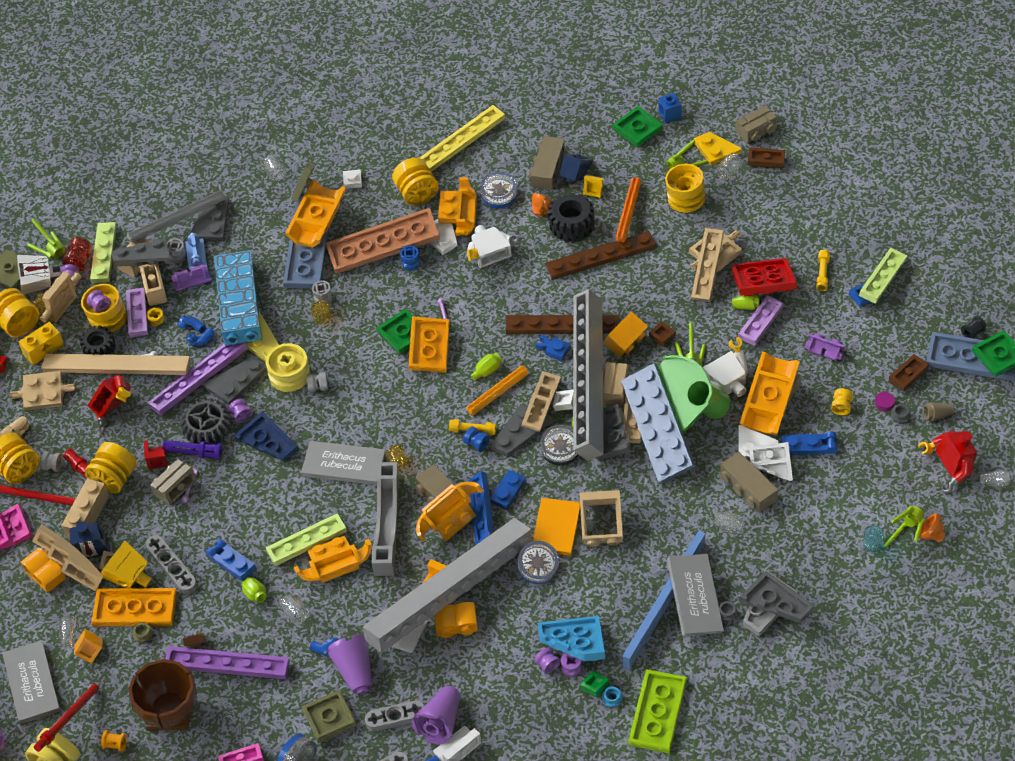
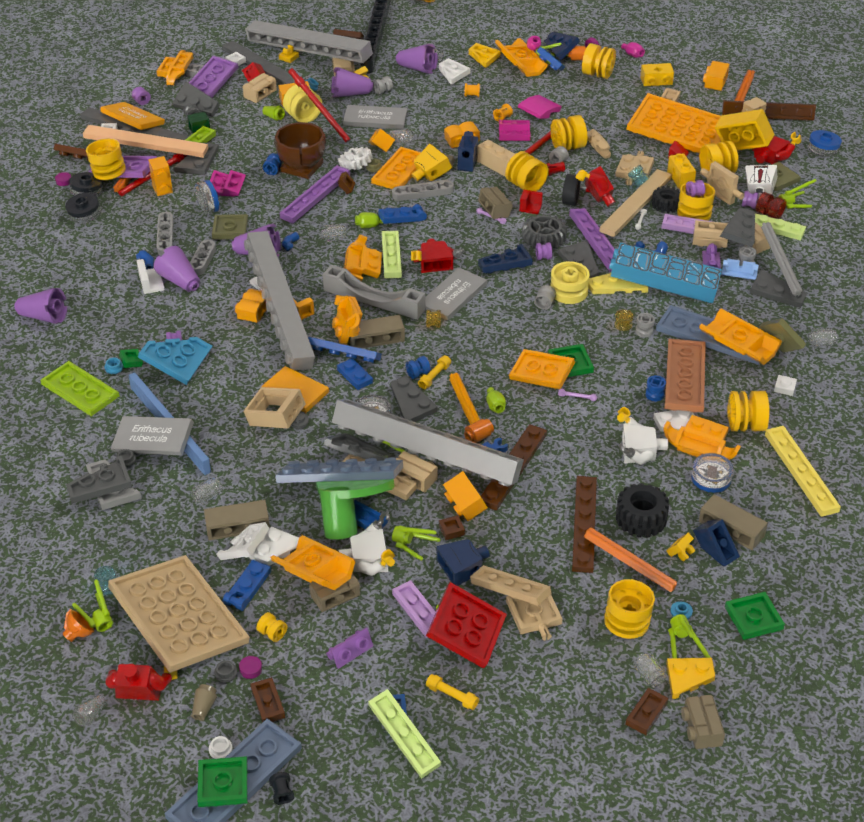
camera: 110 degrees right, 10 degrees down
tan slope [32,524,103,591] -> none
yellow bush [146,308,164,326] -> none
dark purple pin [162,440,223,461] -> none
clear piece [517,541,559,584] -> none
tan slope [521,371,561,432] -> none
orange piece [532,193,553,217] -> none
blue brick [658,93,682,124] -> none
none -> tan plate [108,555,250,673]
none -> white plate [209,736,233,759]
none -> blue wheel [263,153,282,175]
none -> white gear [338,147,373,170]
none -> red torso [411,238,464,273]
none -> dark blue torso [436,539,490,586]
none -> orange brick [464,419,494,443]
none -> black tyre [562,174,581,206]
none -> clear light blue wheel [628,165,650,187]
none -> dark azure plate [670,601,693,620]

